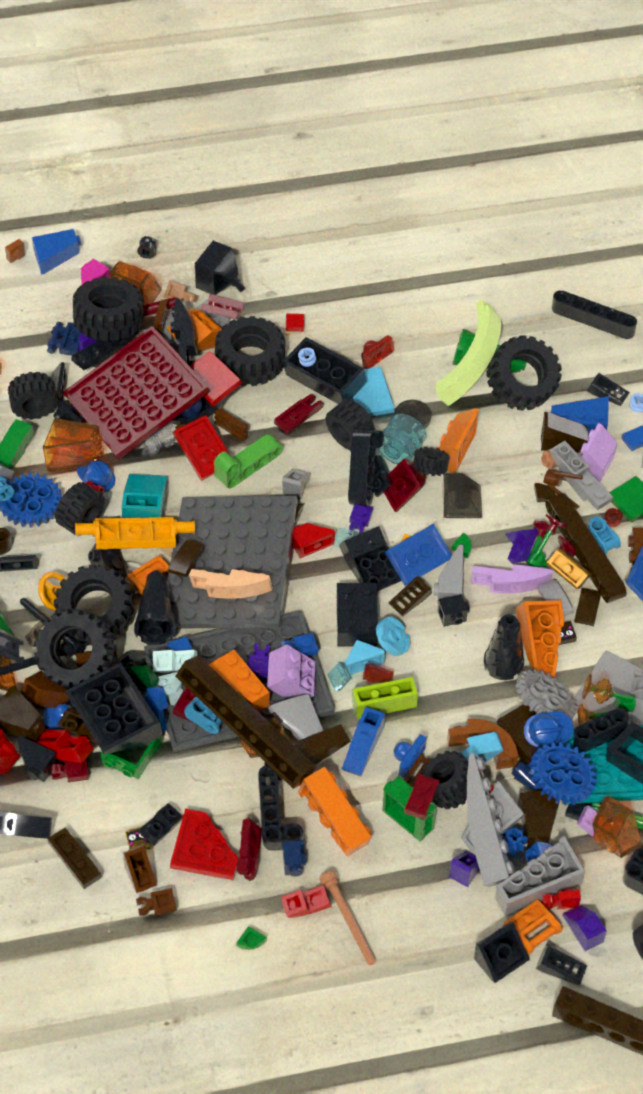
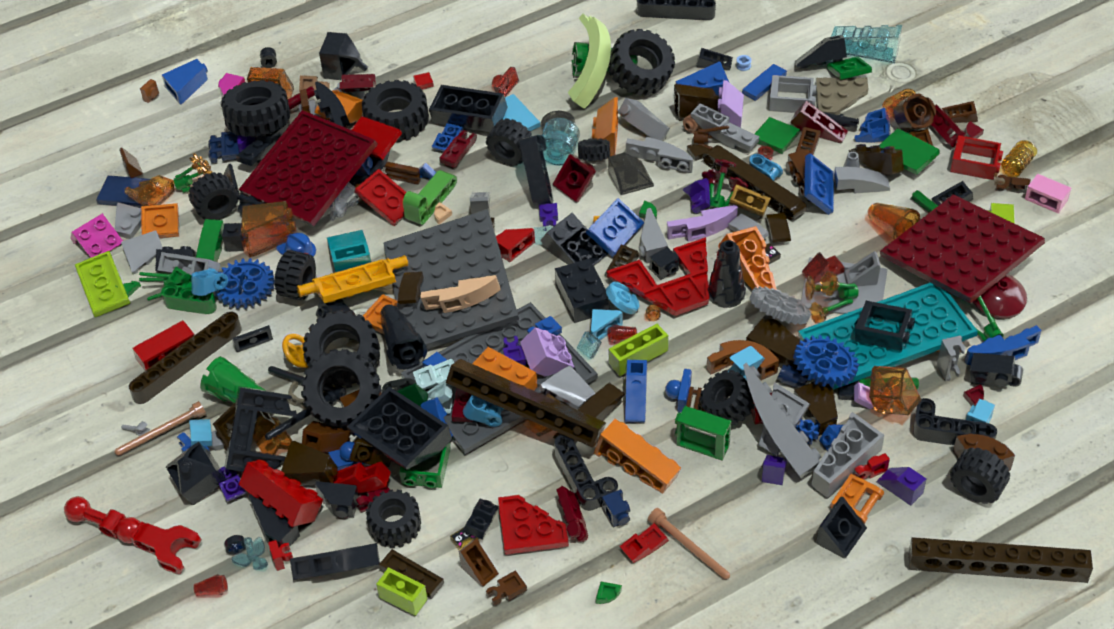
camera: 15 degrees left, 5 degrees down
light blue bush [298,348,316,367] -> none
black slope [373,455,392,497] -> none
dark red plate [404,774,439,820] -> none
blue piece [524,712,573,747] -> none
black slope [536,945,588,985] -> none
black beam [573,708,629,752] -> none
none -> plant [174,153,212,193]
none -> black brick [222,223,248,252]
none -> black tyre [366,489,422,548]
none -> lime brick [376,567,428,616]
none -> blue tile [419,163,436,180]
none -> blue slope [432,123,463,152]
none -> light nougat tile [434,202,452,224]
none -> red wing [606,237,709,316]
none -> light grey slope [618,98,670,141]
none -> light grey slope [626,137,693,173]
none -> clear orange hinge [645,304,661,321]
none -> clear red slope [802,252,845,285]

